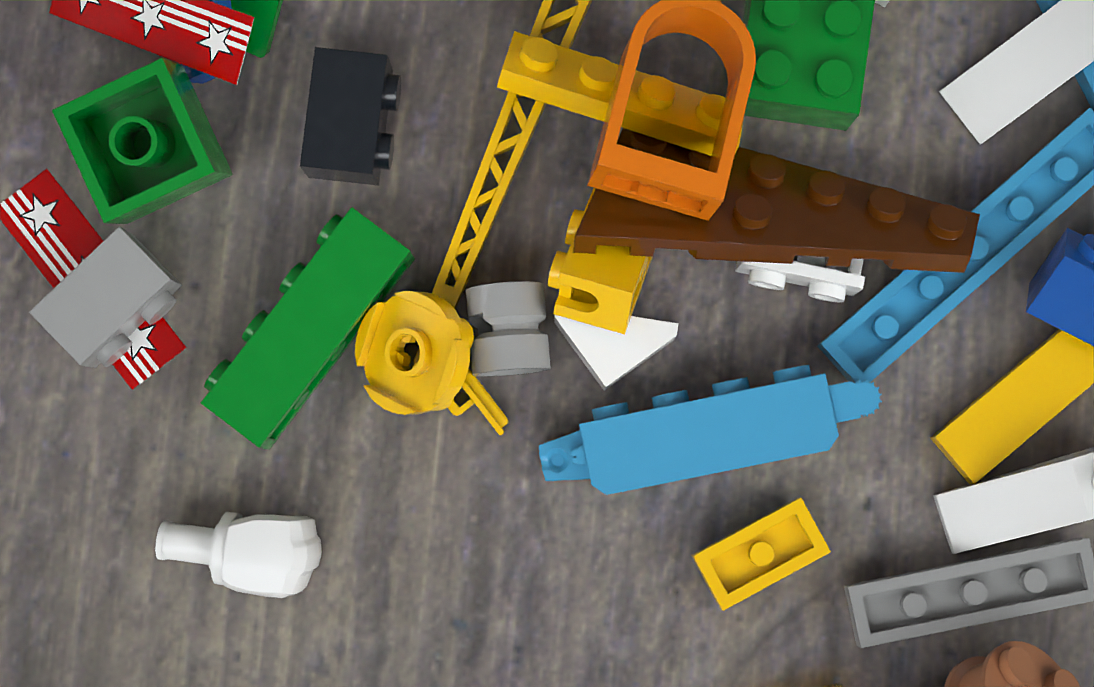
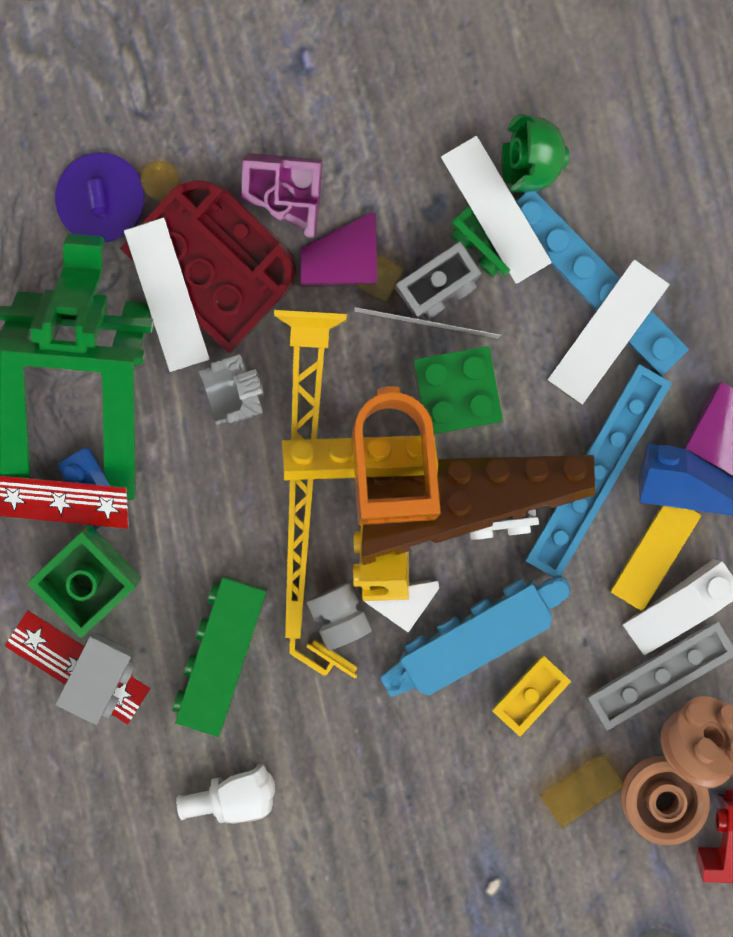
camera: 20 degrees left, 5 degrees up
black brick [300,47,401,186] -> none
yellow plate [355,291,474,415] -> none

